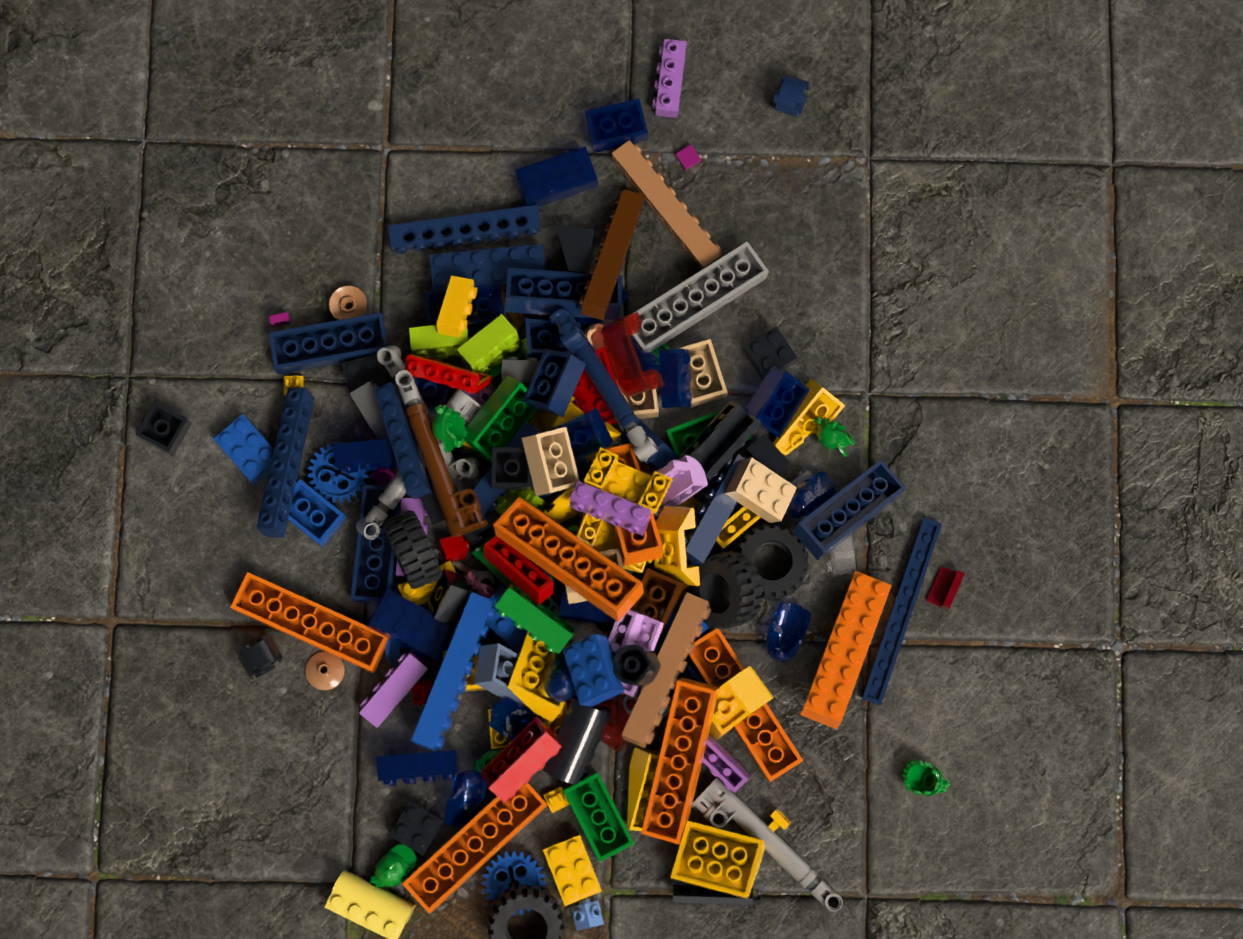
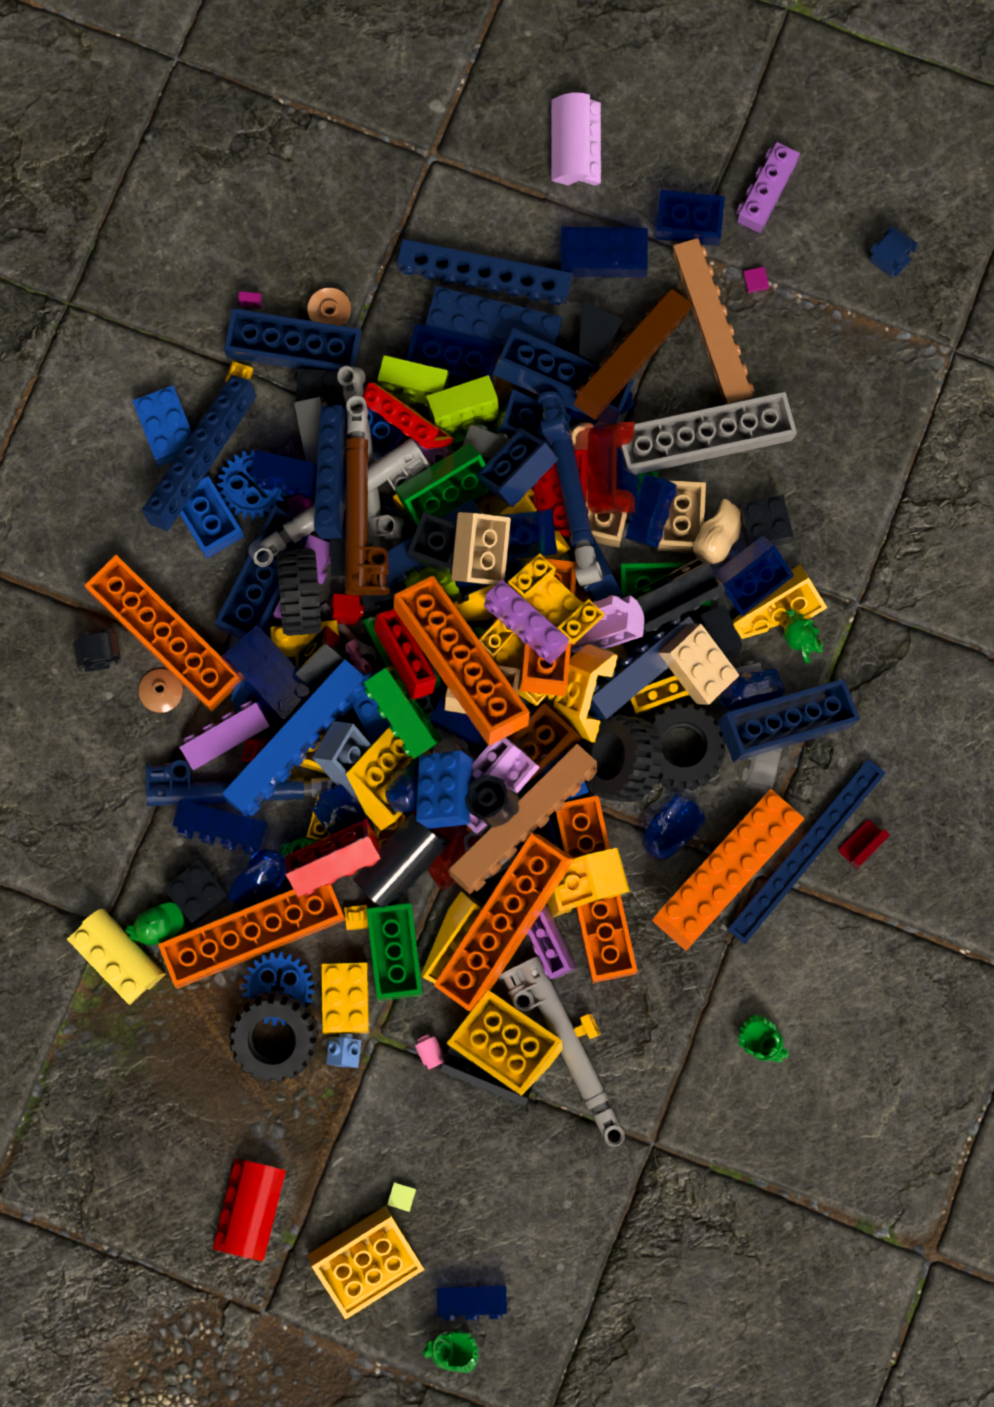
camera: 20 degrees right, 0 degrees up
black brick [135,402,192,457] -> none
green hair [432,405,468,453] -> none
yellow brick [436,276,477,338] -> none
none -> dark blue piece [146,760,346,806]
none -> bright pink brick [415,1034,444,1070]
none -> lavender brick [551,93,601,186]
none -> tan hair [693,499,742,564]

